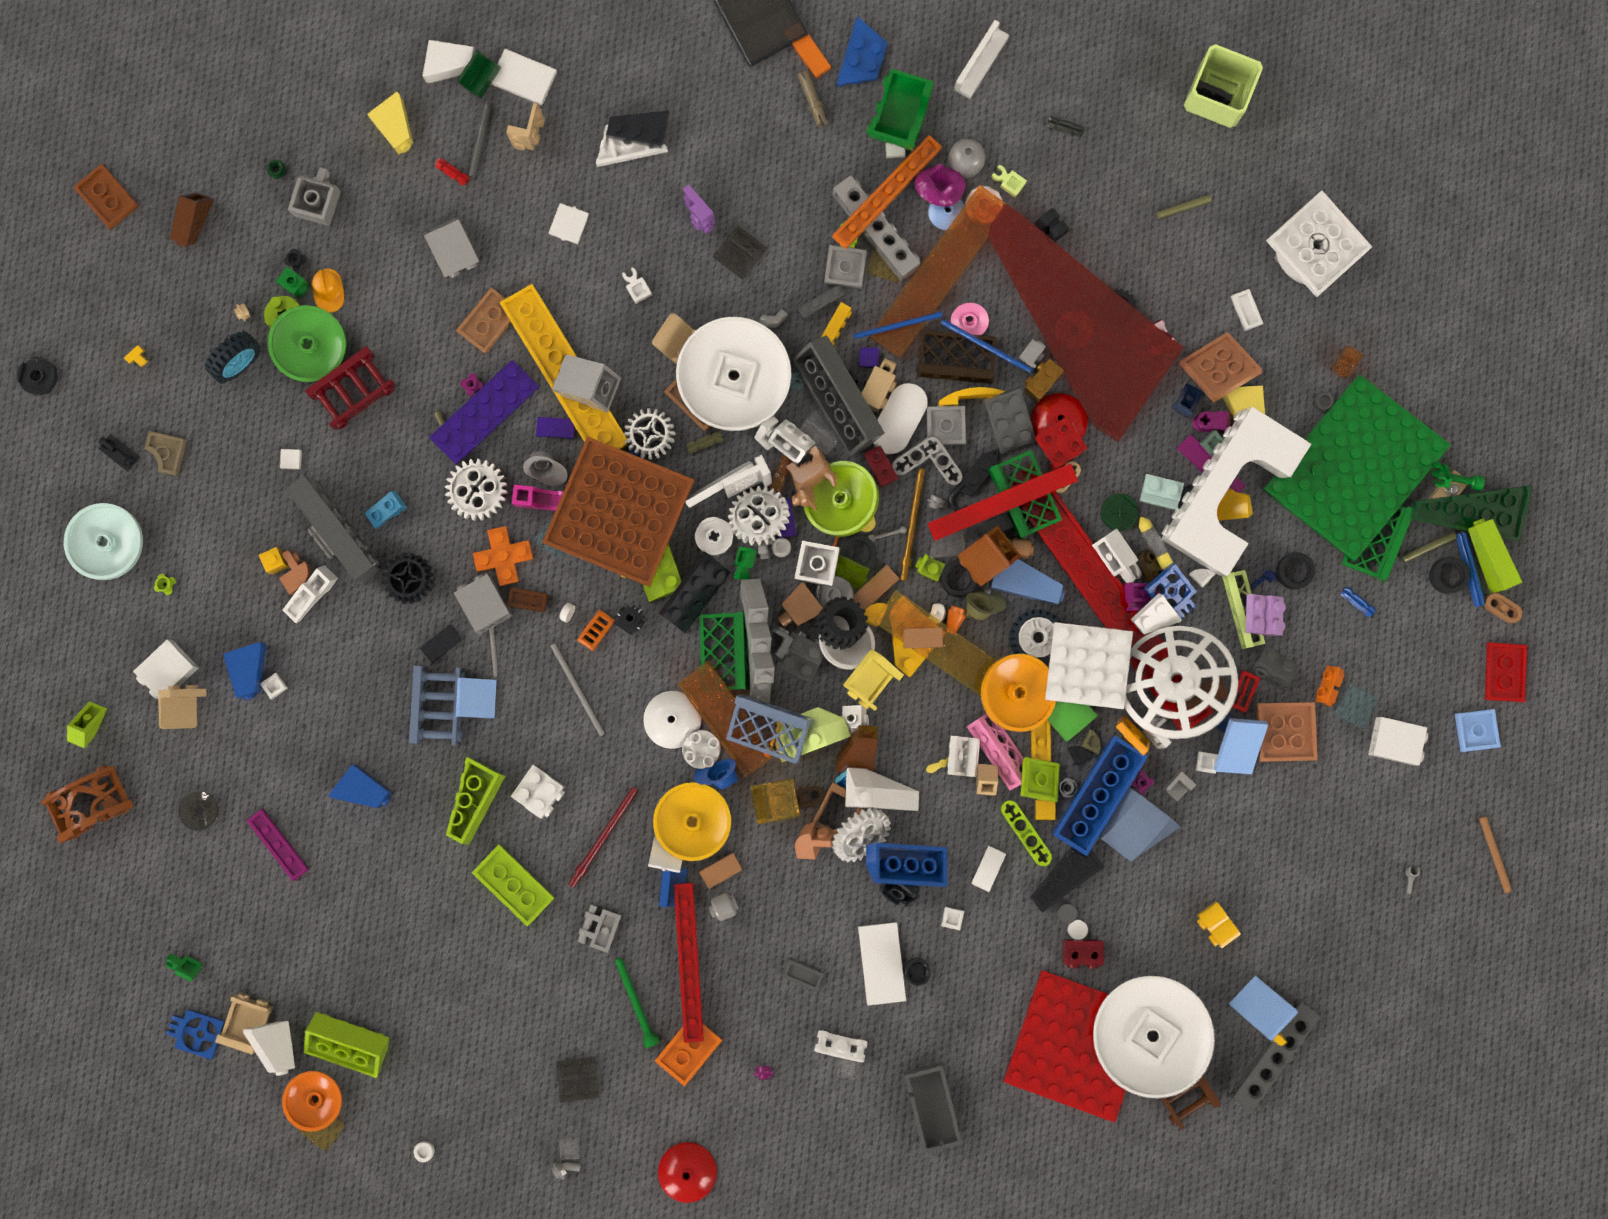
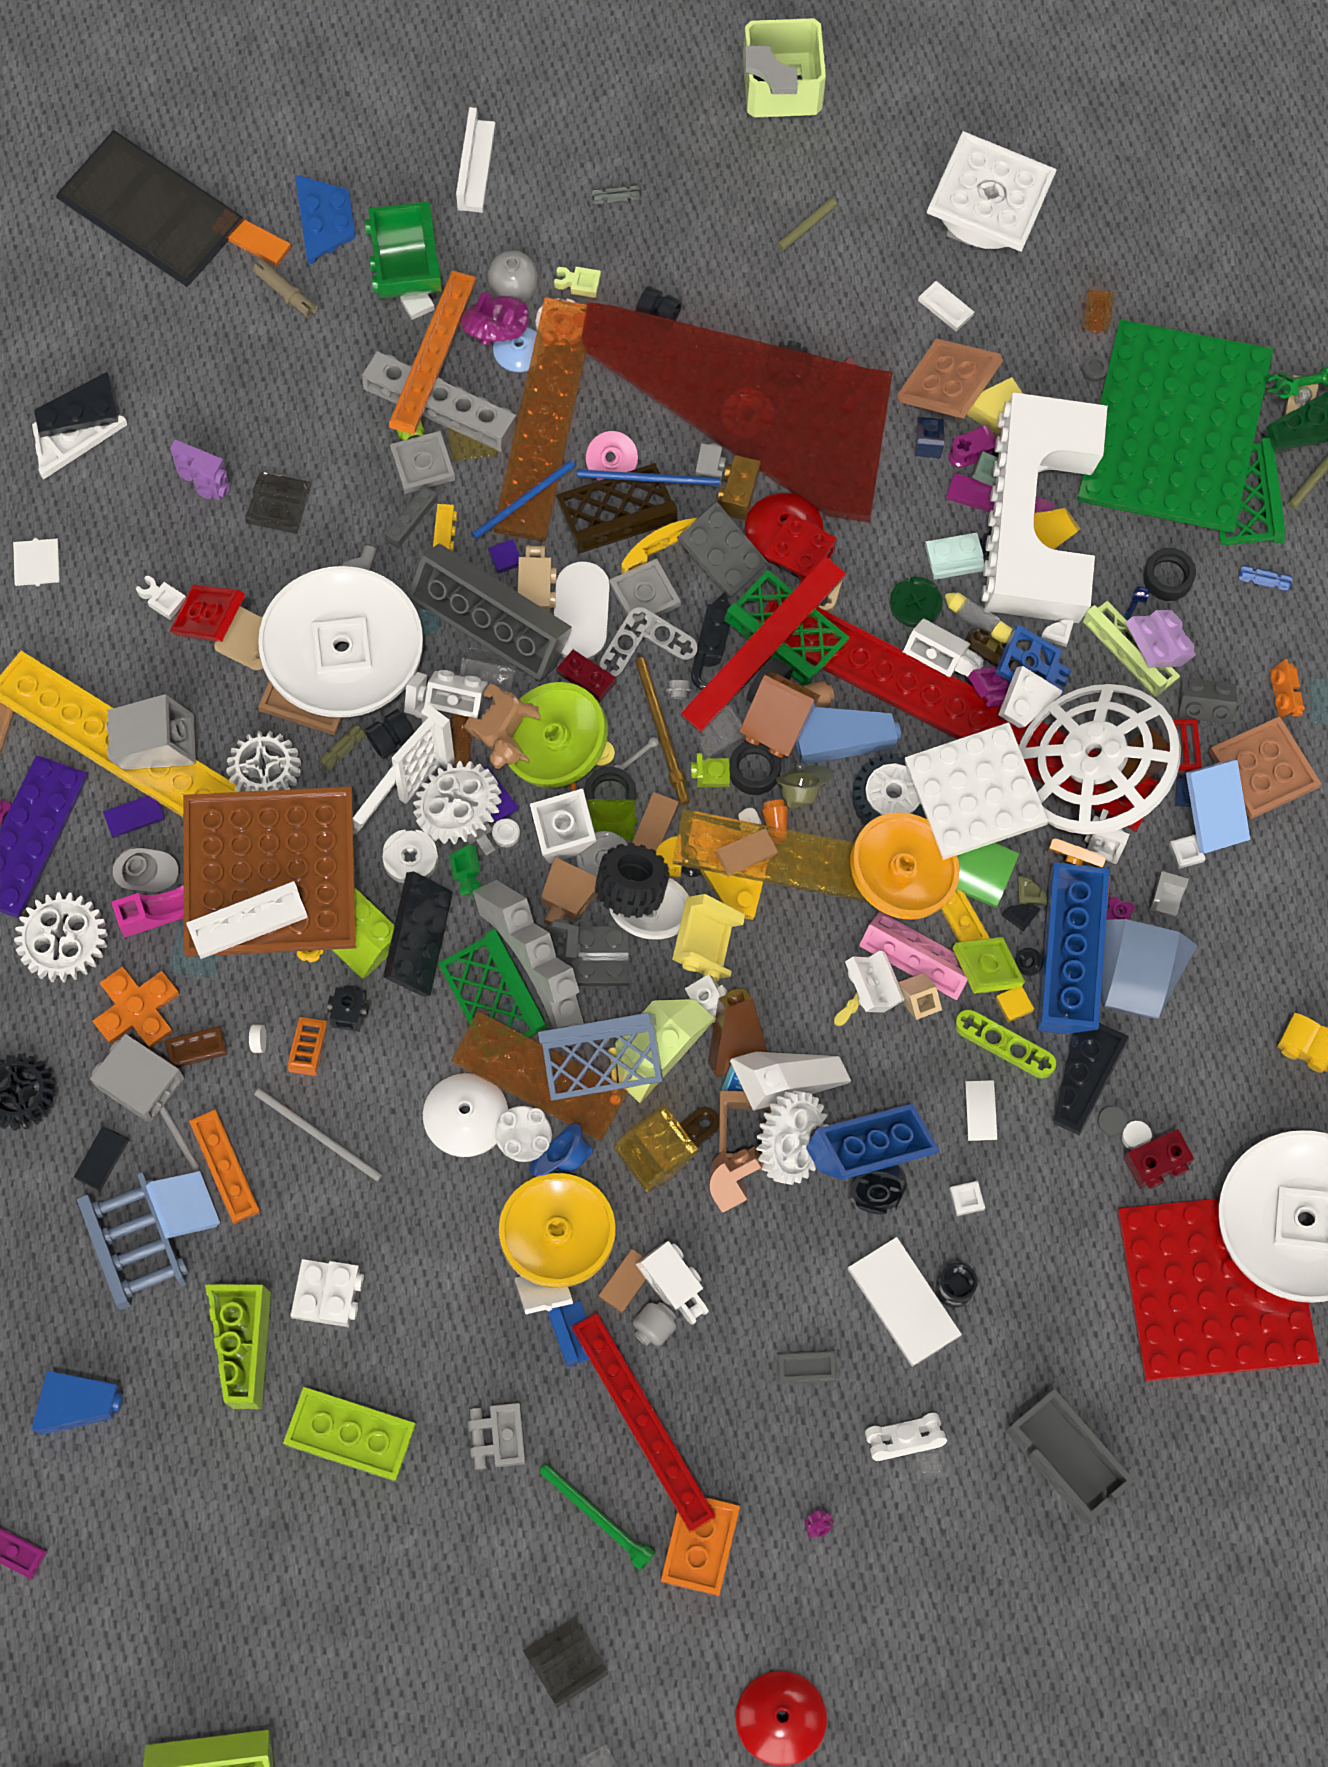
camera: 30 degrees left, 15 degrees down
dark red bar [568,787,639,888] -> none
none -> red tile [170,584,246,642]
none -> white fence [186,881,308,959]
none -> orange tile [189,1109,260,1224]
none -> black wheel [364,709,414,759]
none -> white brick [635,1241,709,1325]
none -> light grey tile [745,46,798,94]

